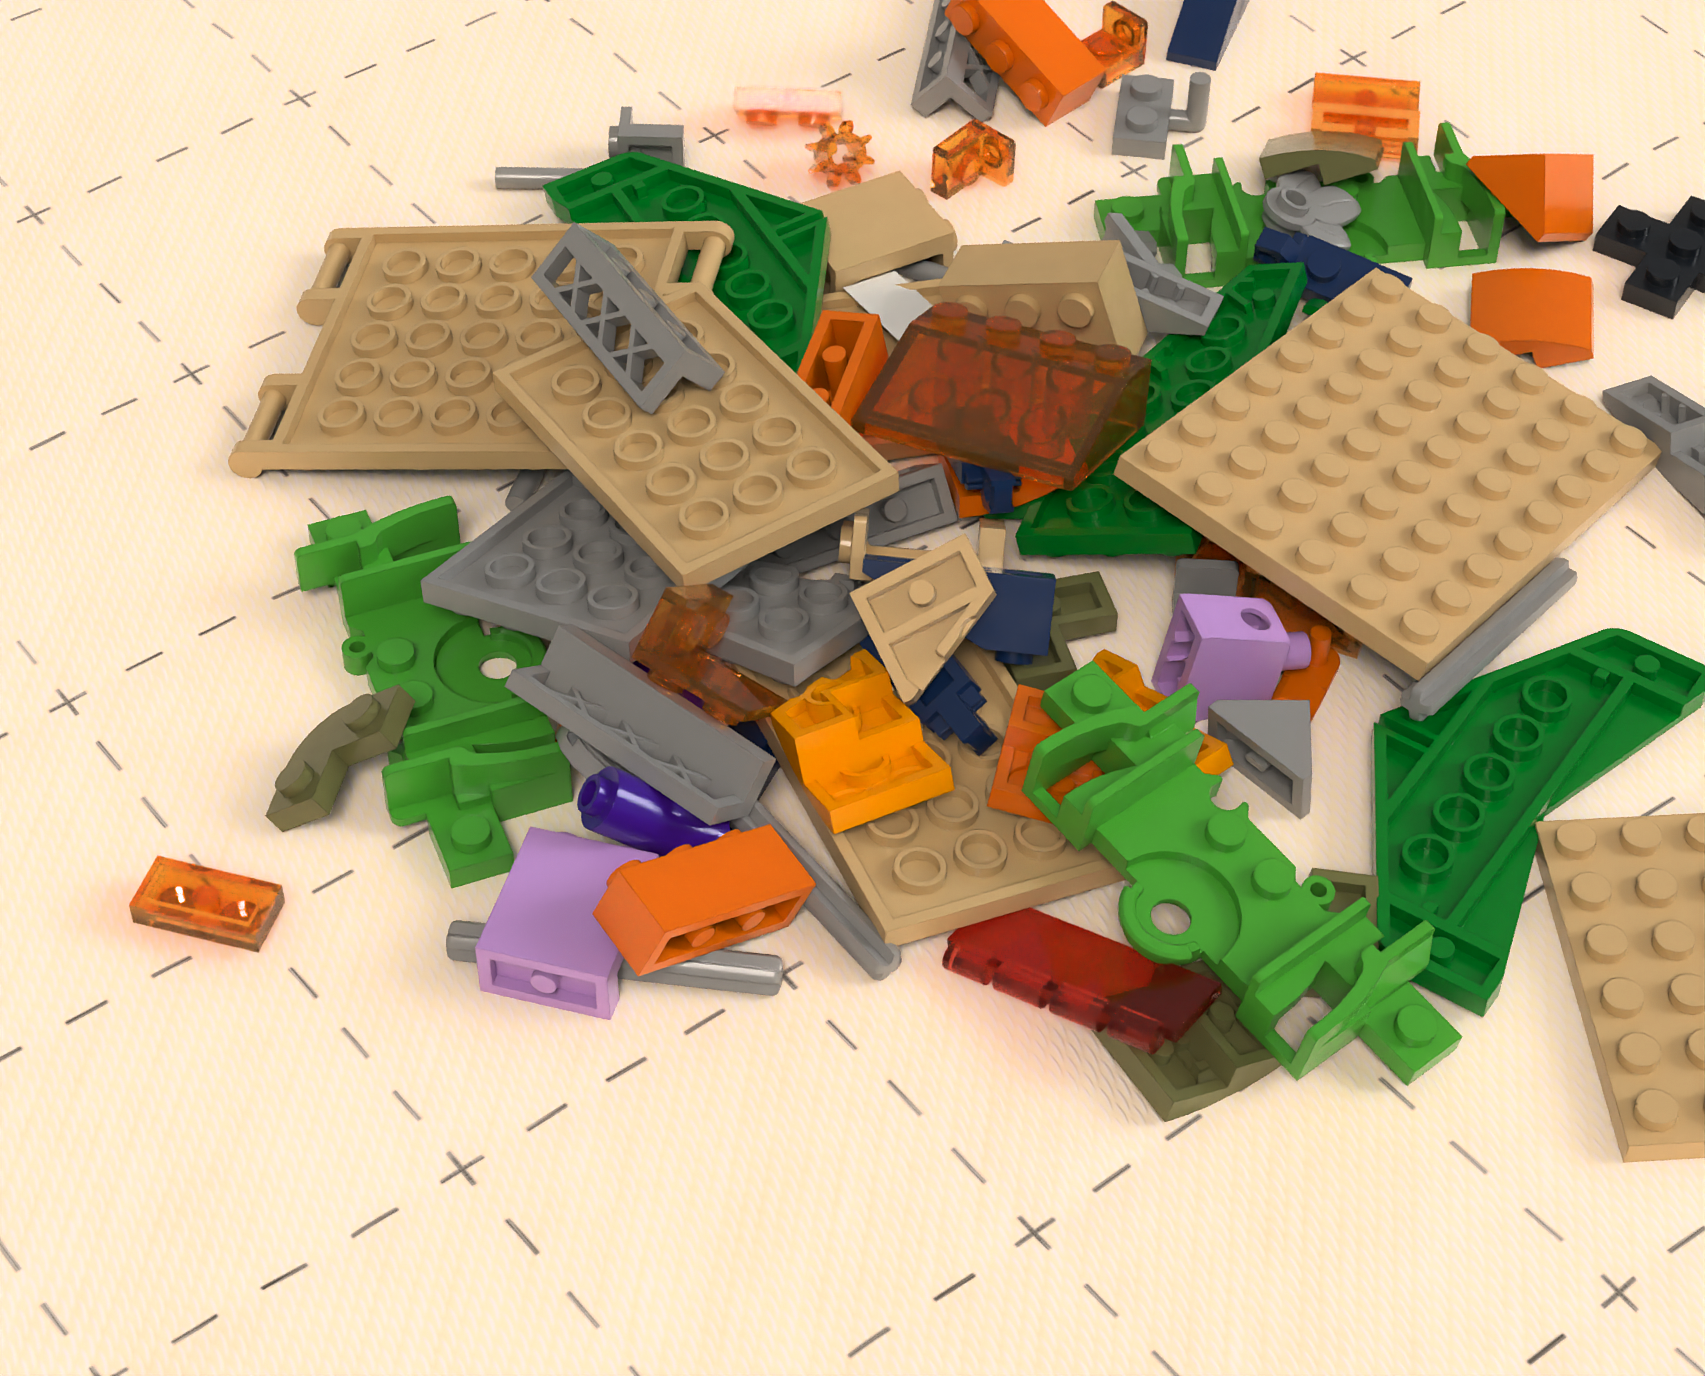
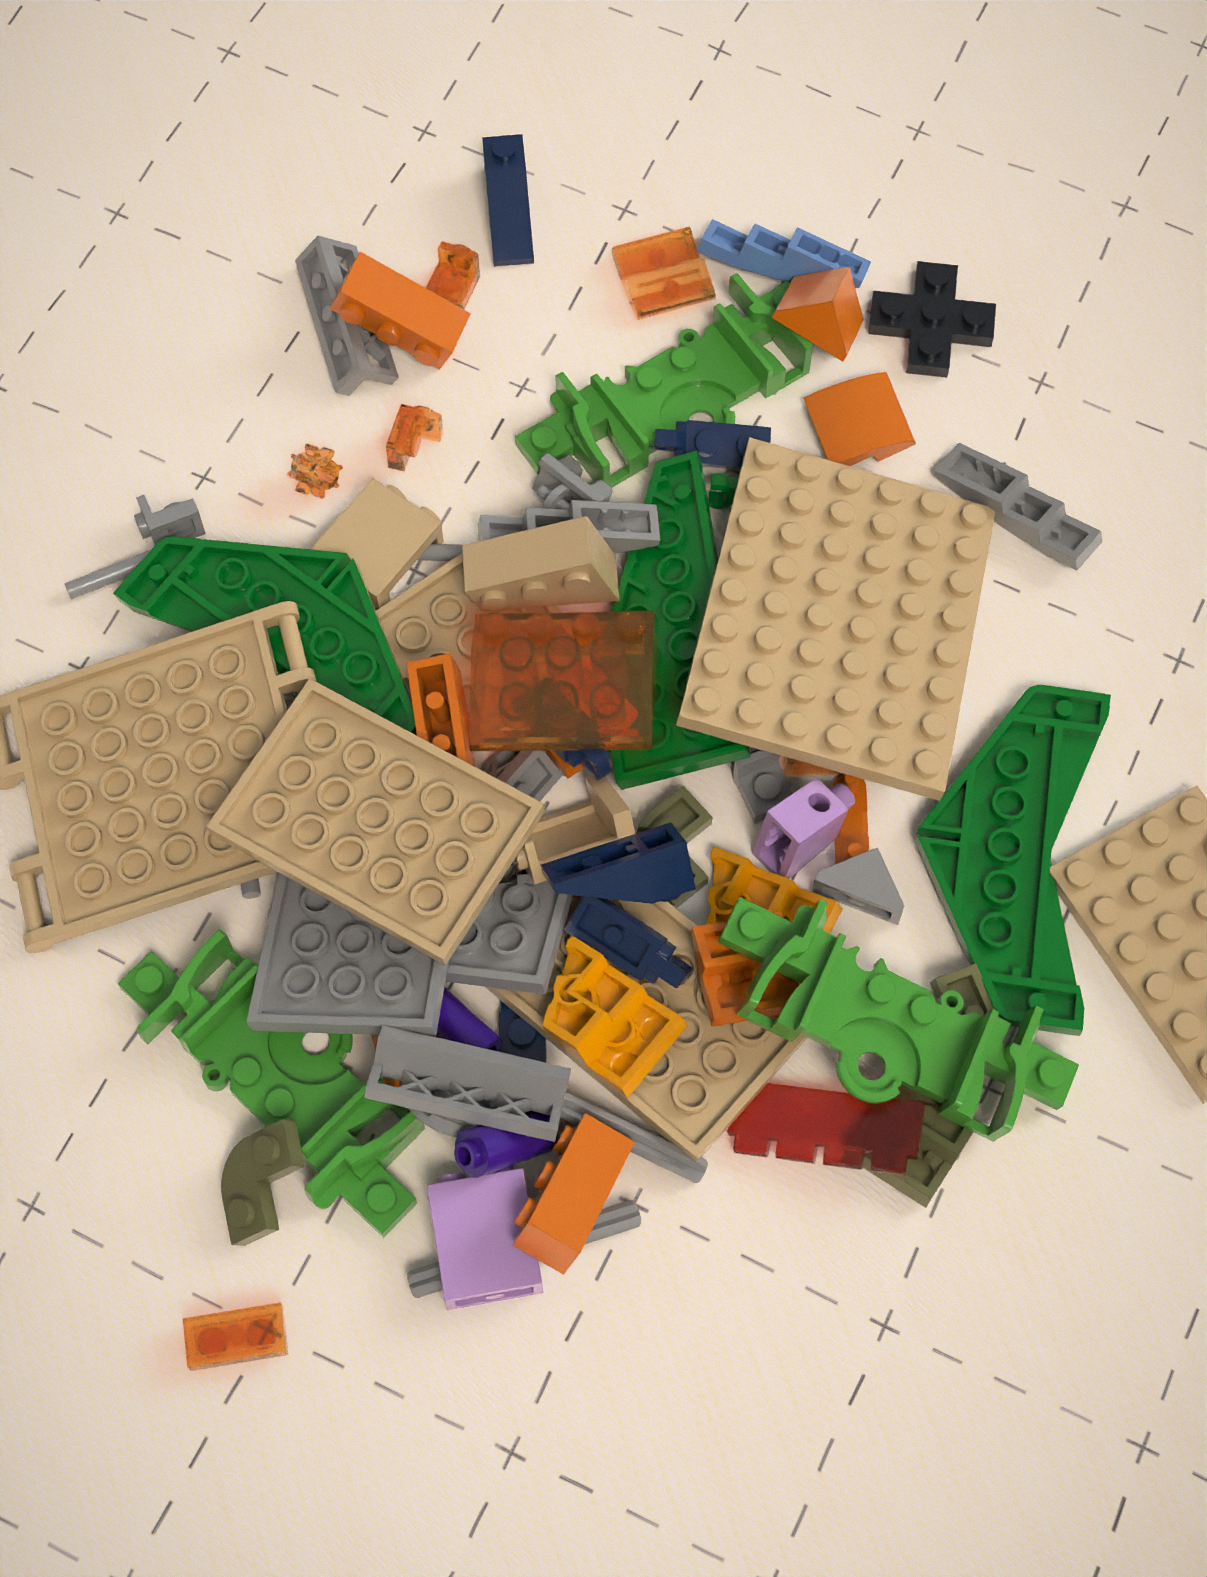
camera: 25 degrees left, 20 degrees up
light grey fence [531,222,725,414] -> none
clear orange bracket [631,584,788,726] -> none
clear orange plate [733,87,843,128] -> none
white sticker [843,271,952,344] -> none
tan wing [849,533,997,707] -> none
light grey plate [1111,72,1211,160] -> none
olive slope [1259,131,1384,185] -> none
light grey plate [1262,169,1361,250] -> none
light grey axle [1400,557,1577,721] -> none
none -> medium blue slope [696,219,871,288]

